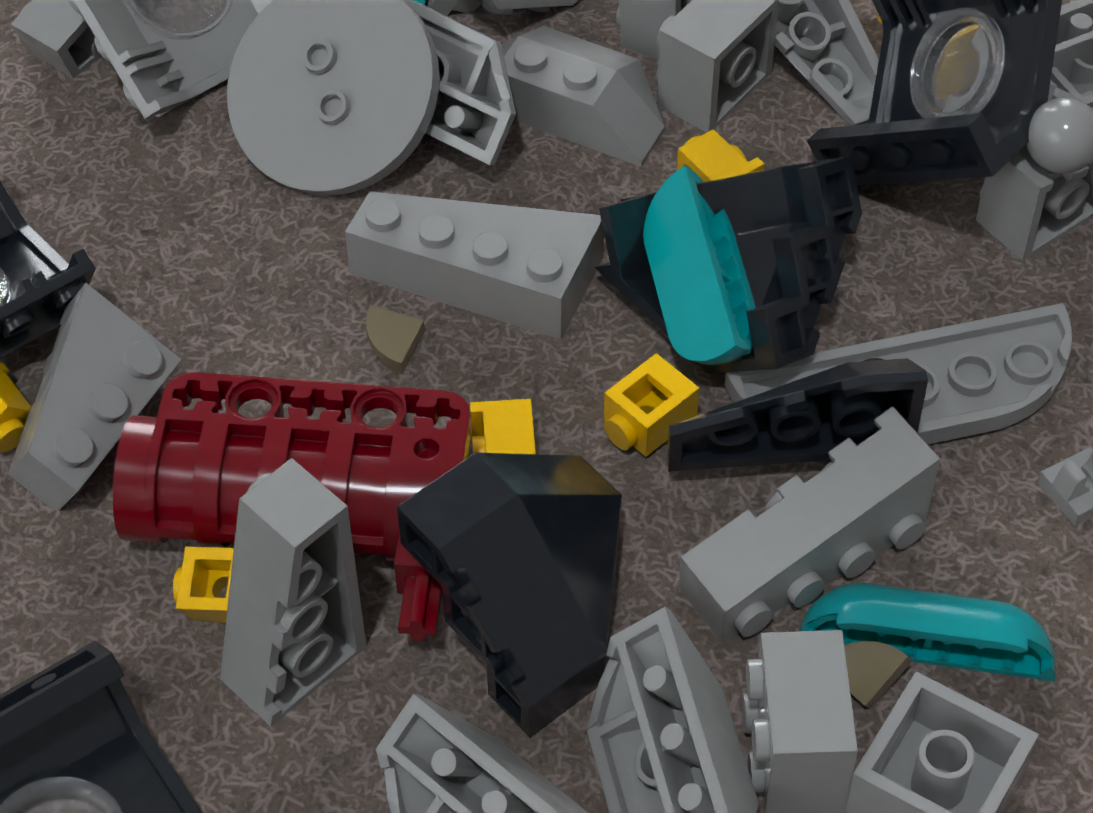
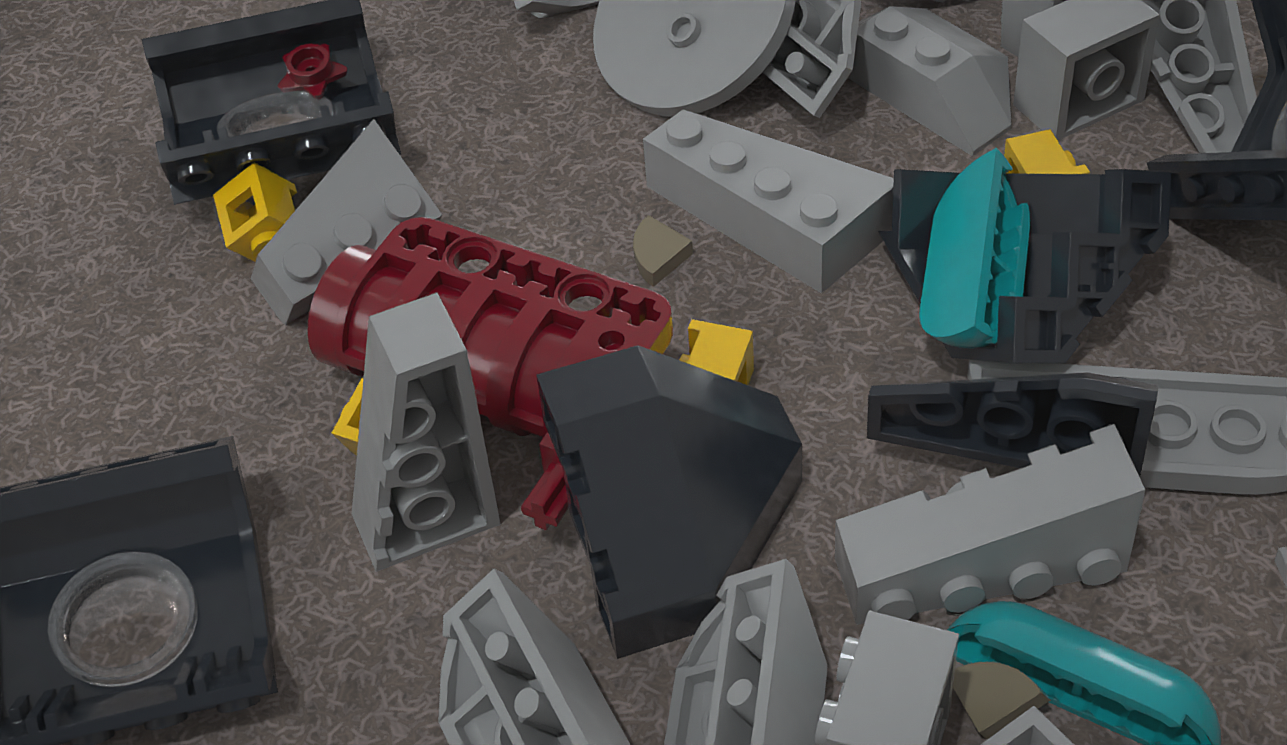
camera: 25 degrees right, 5 degrees down
yellow brick [604,353,699,457] -> none

